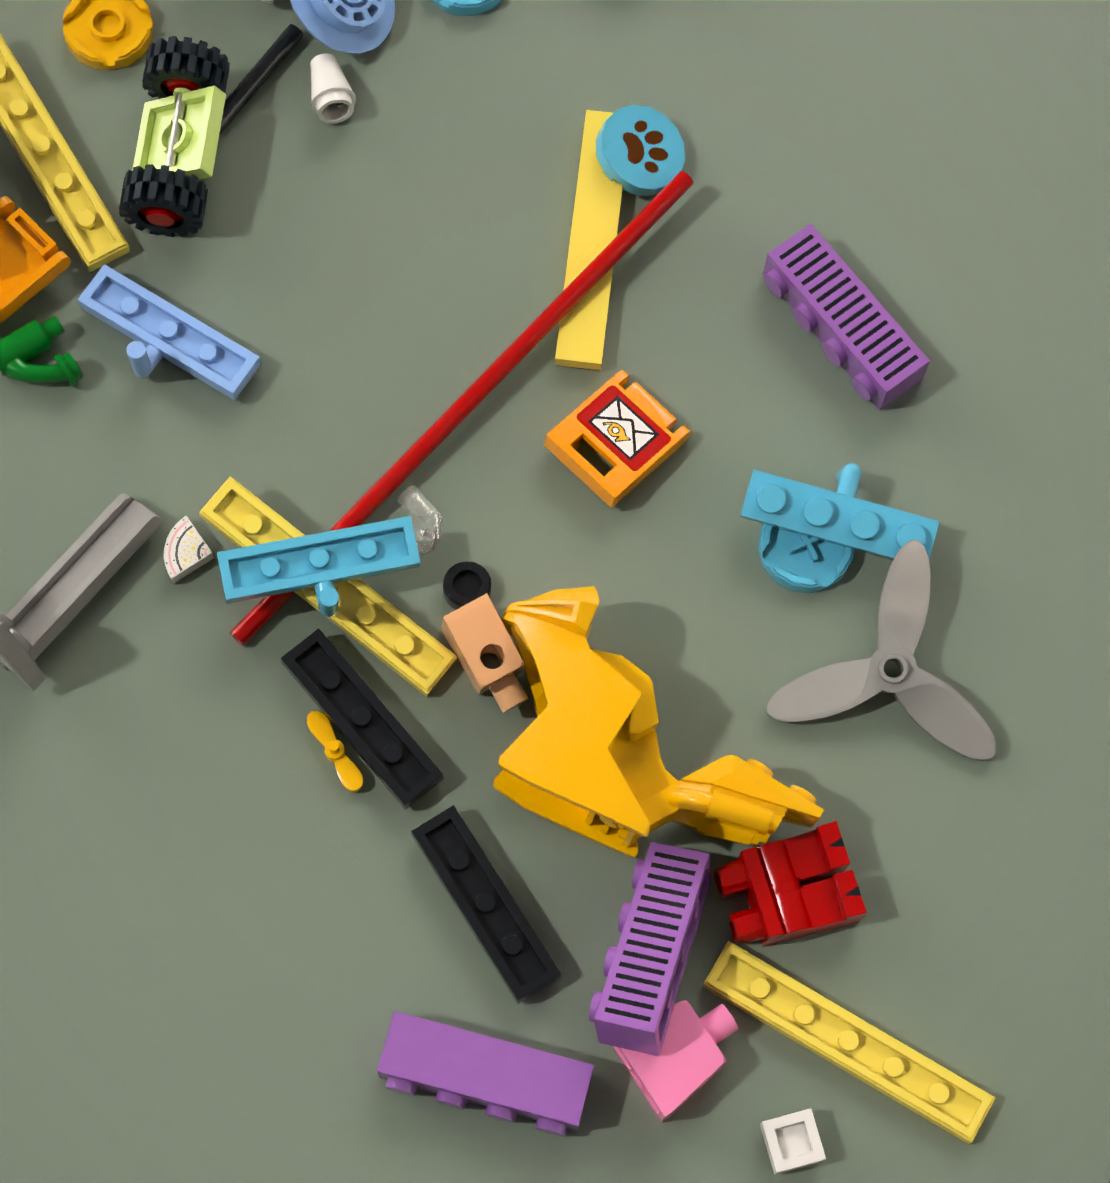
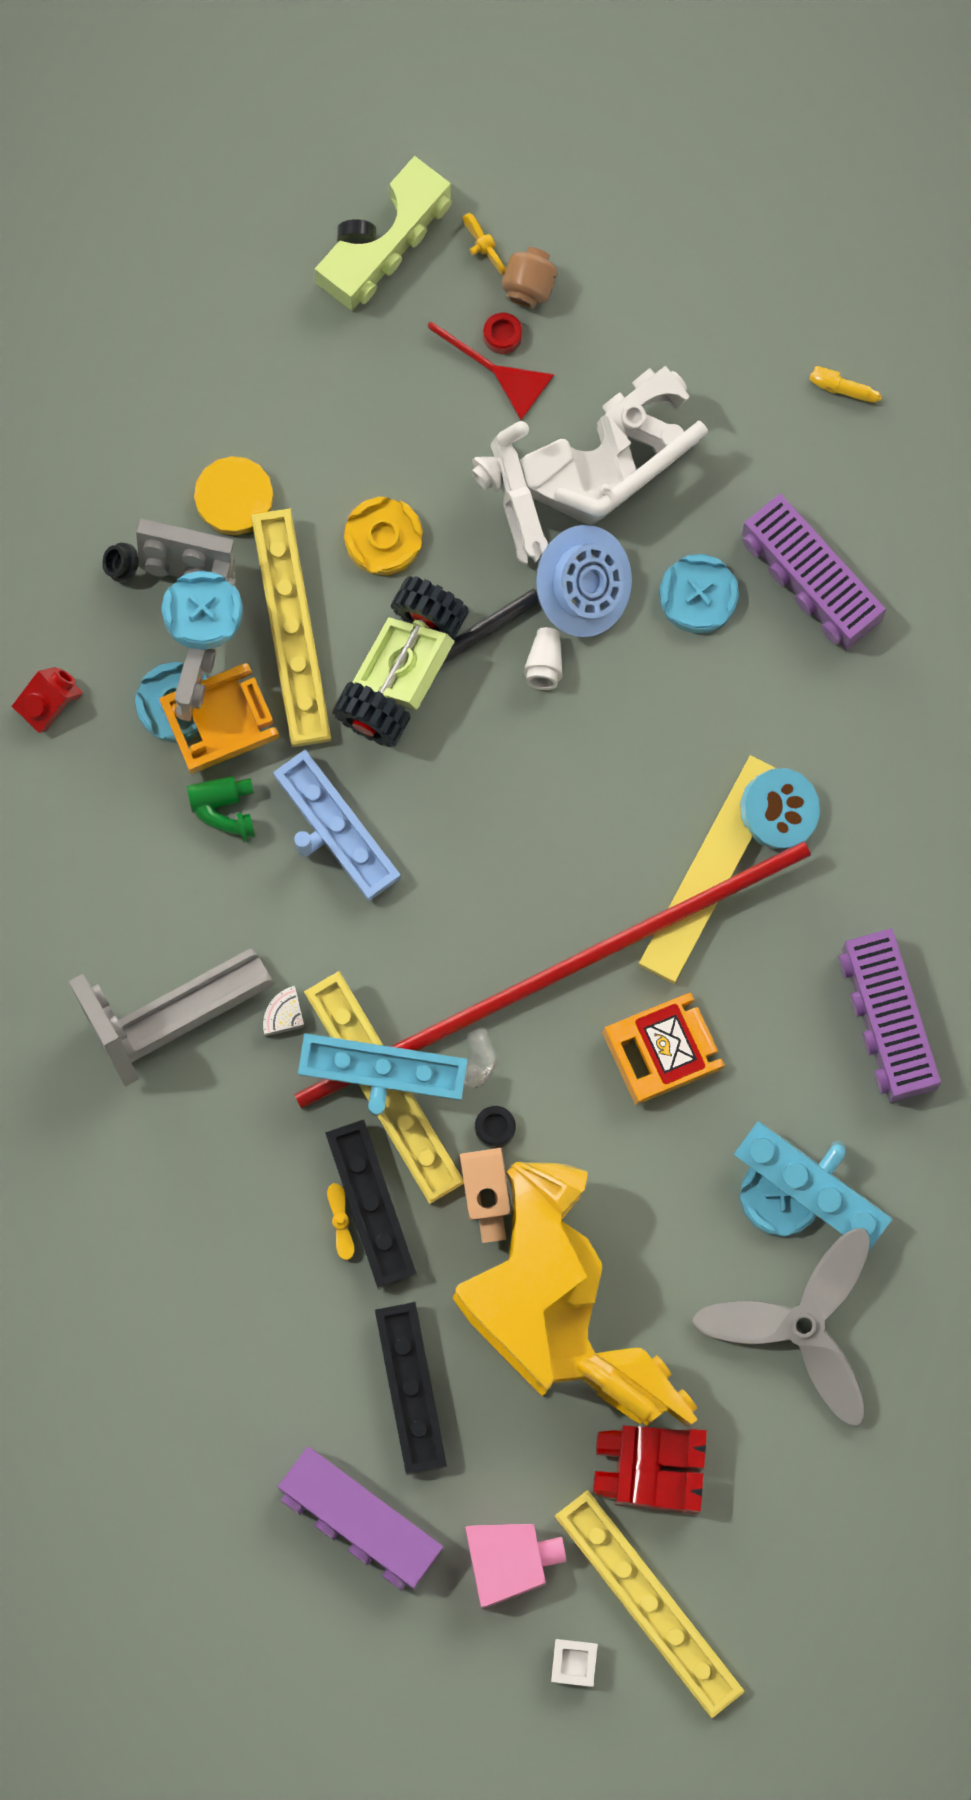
camera: 25 degrees right, 5 degrees up
medium lavender brick [589,842,712,1056] -> none

